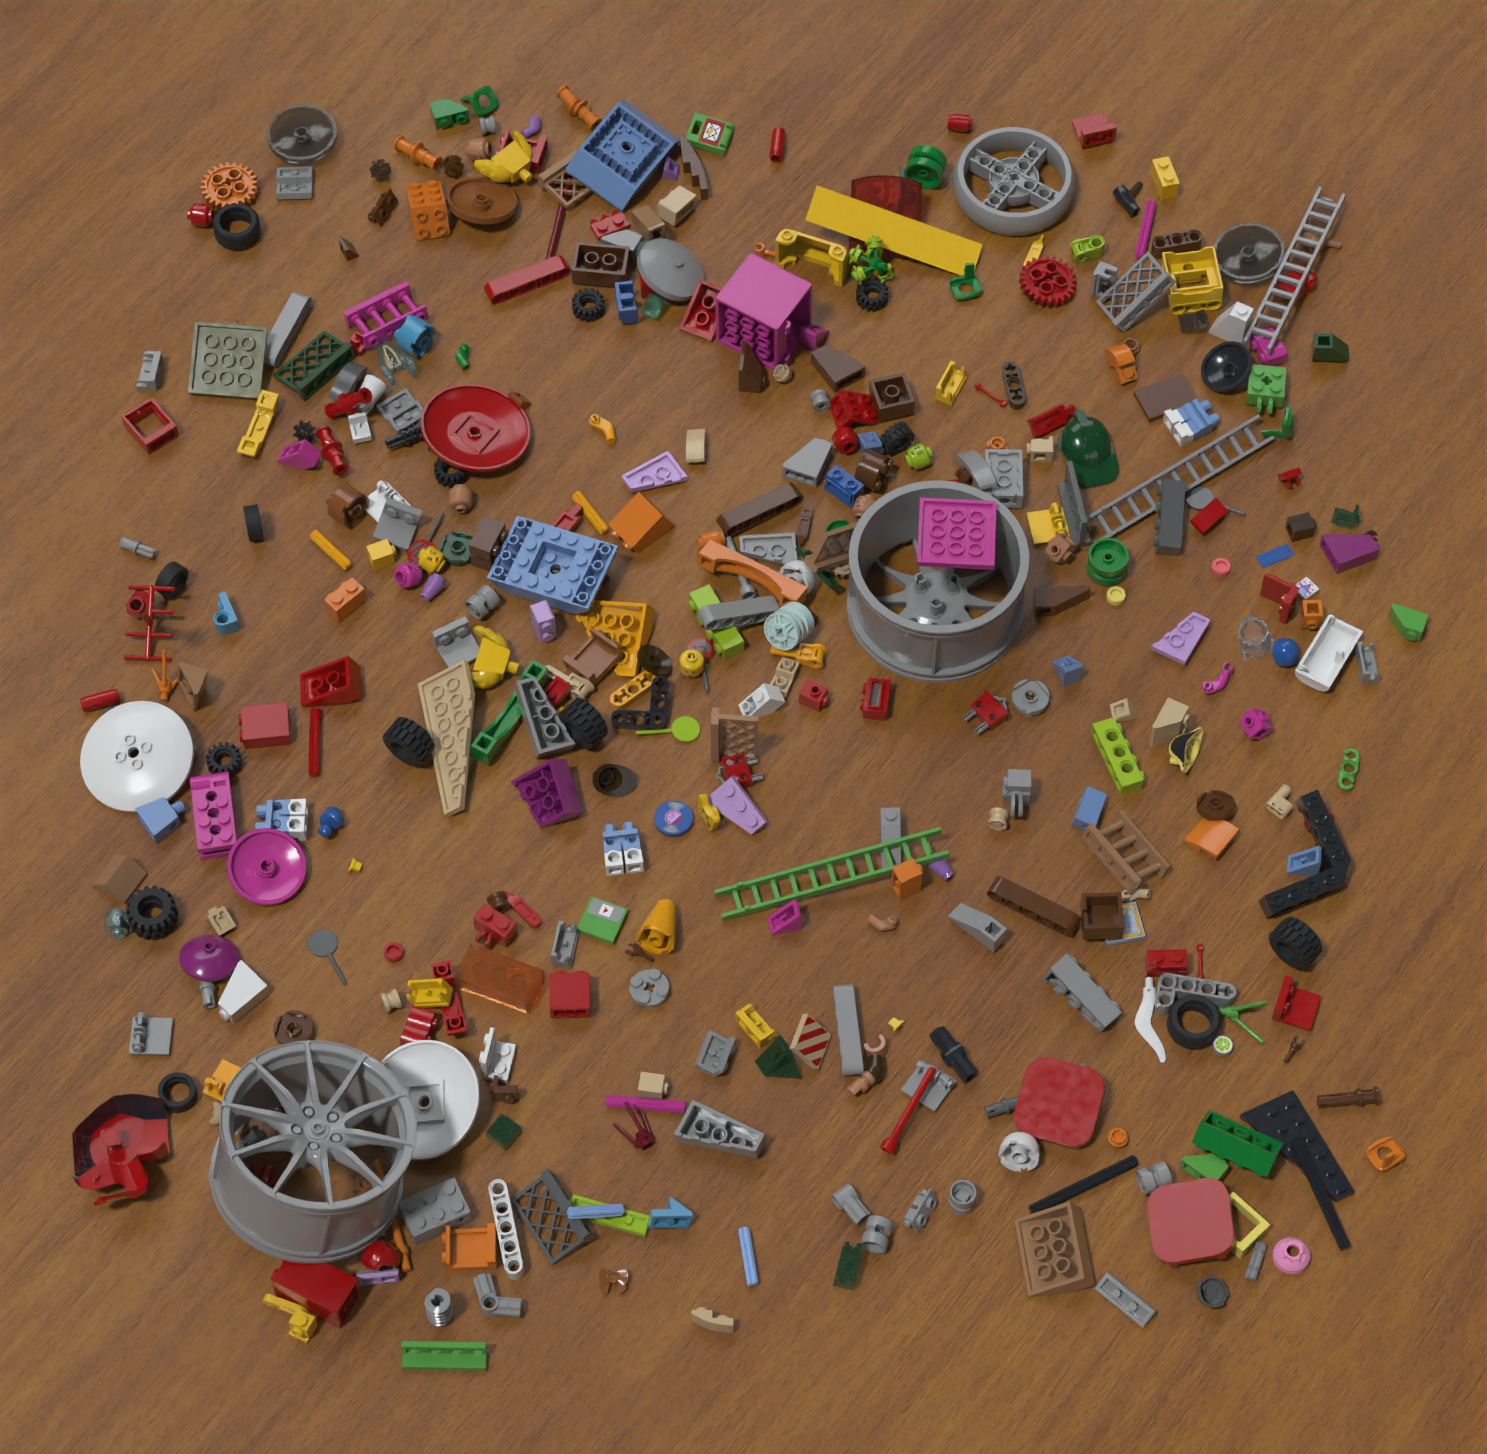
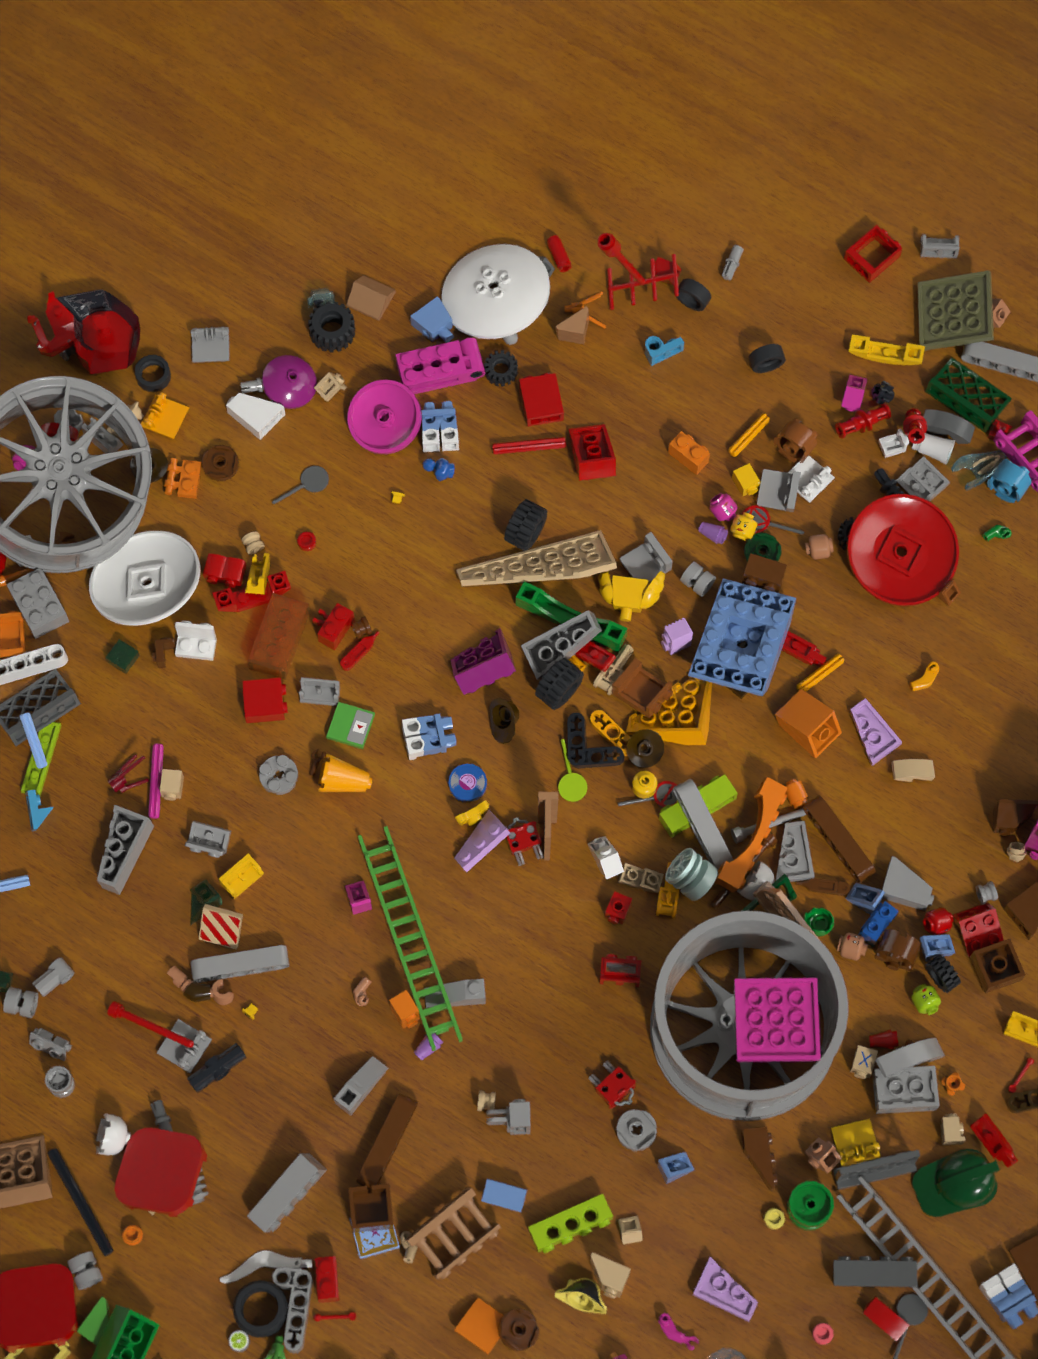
camera: 85 degrees right, 10 degrees up
none -> medium blue slope [846,883,885,915]

